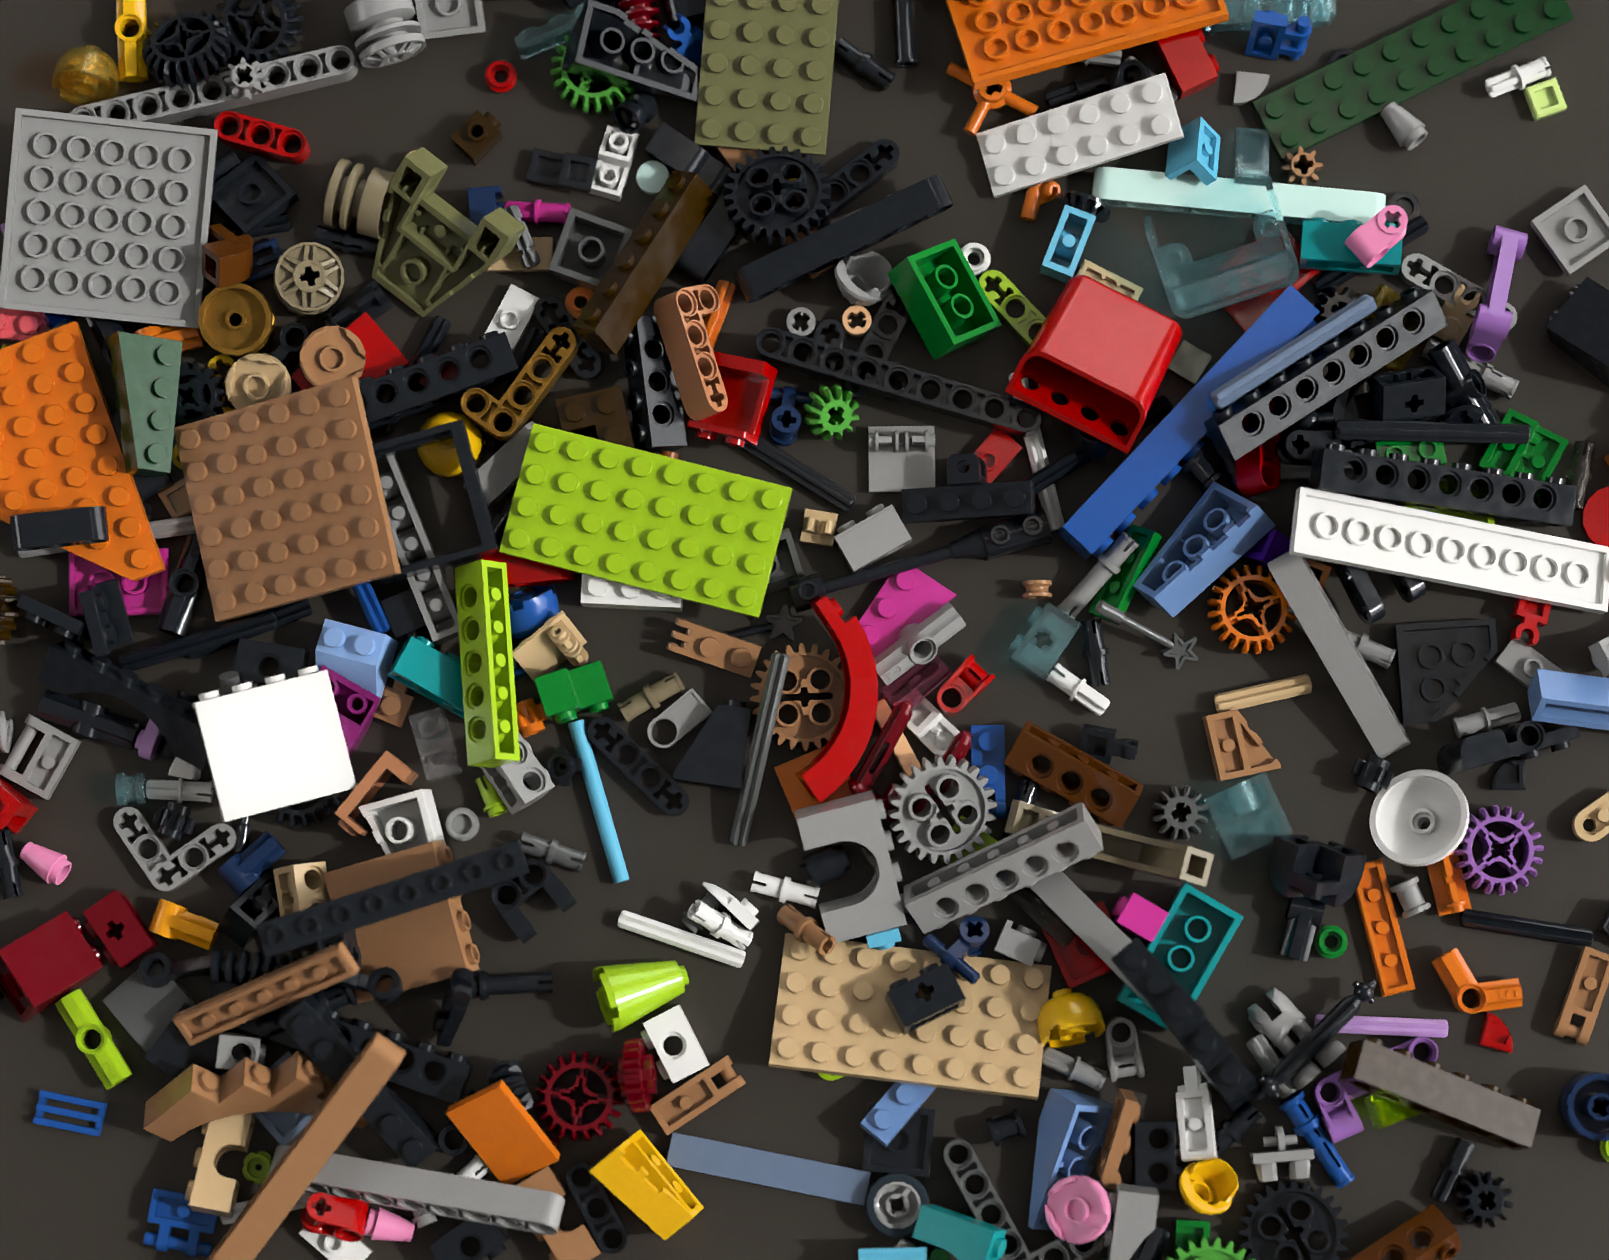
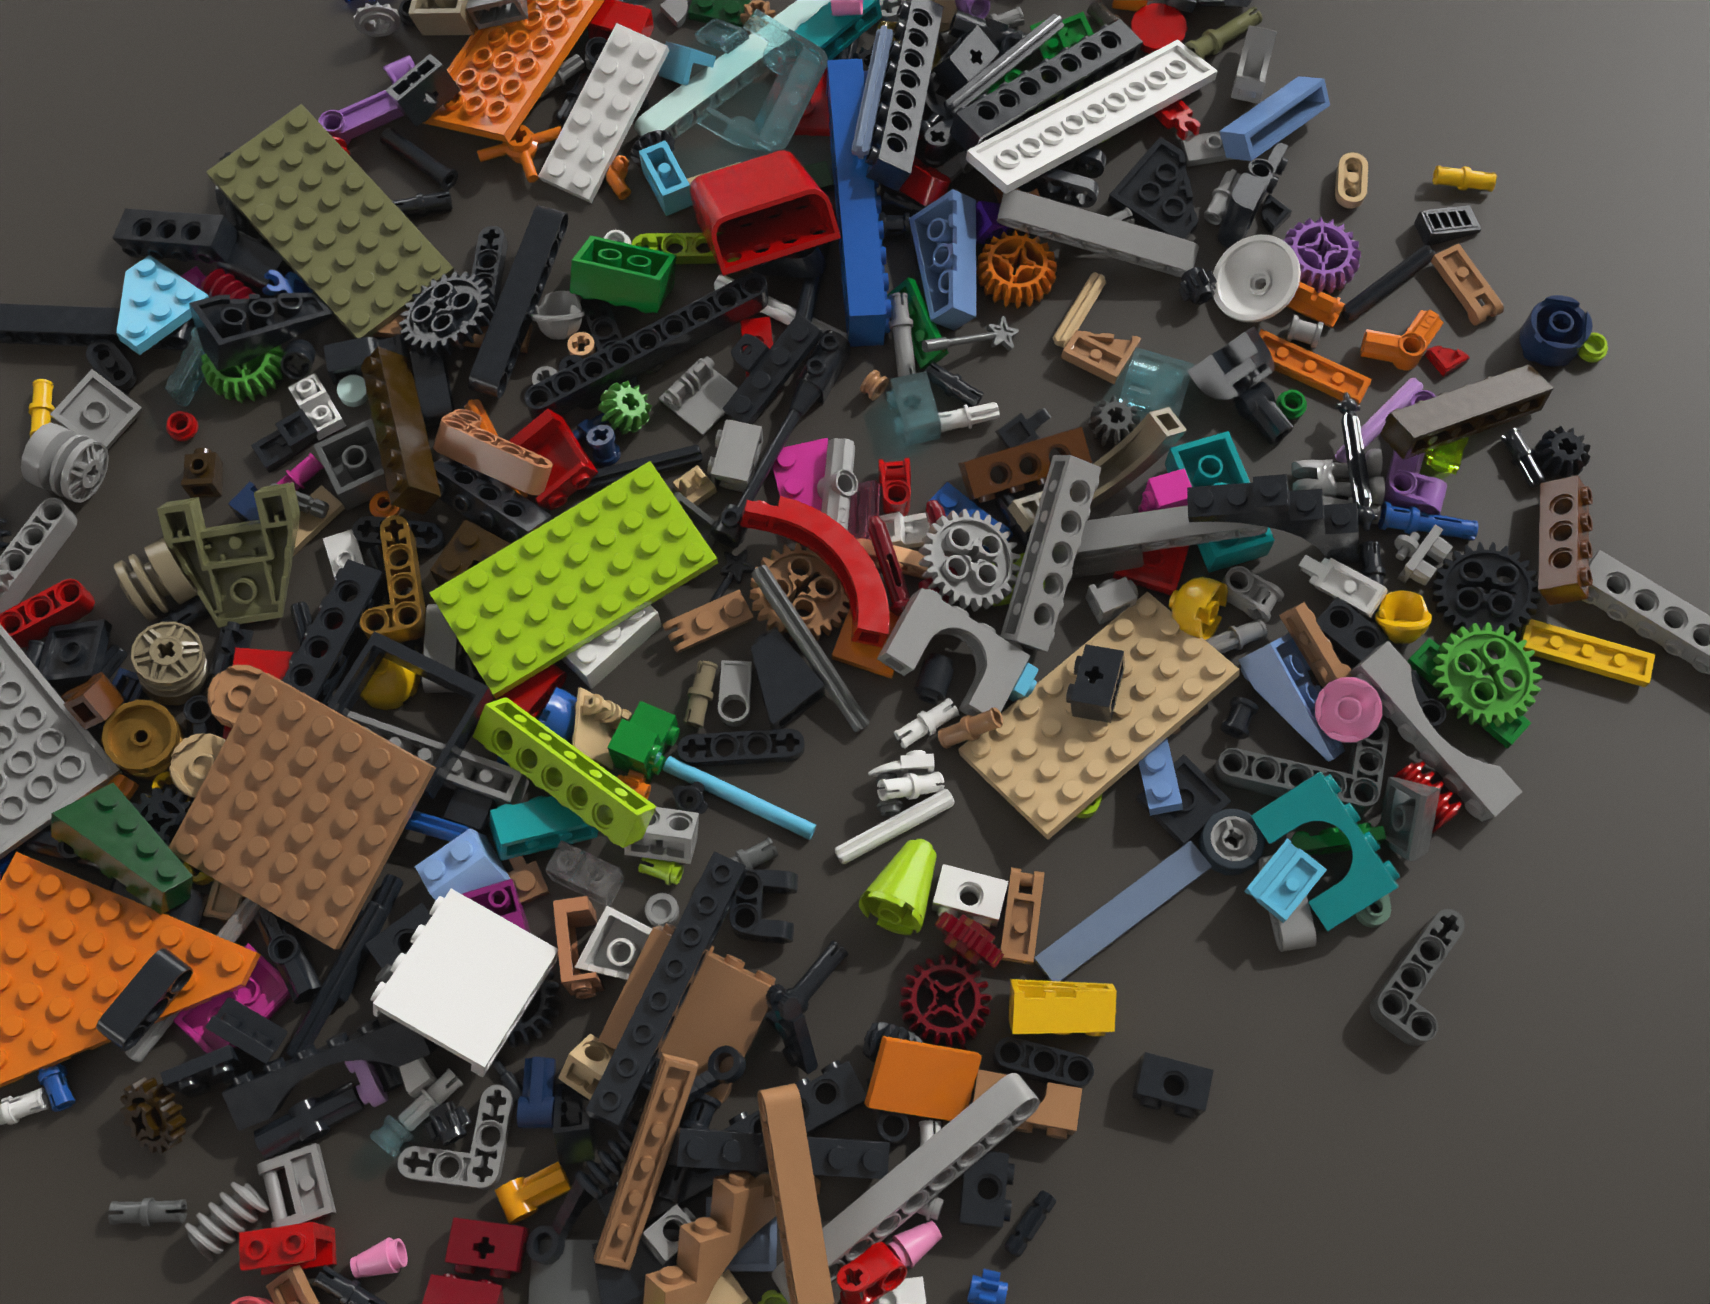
camera: 50 degrees left, 15 degrees down
dark blue piece [923,916,990,984] -> none

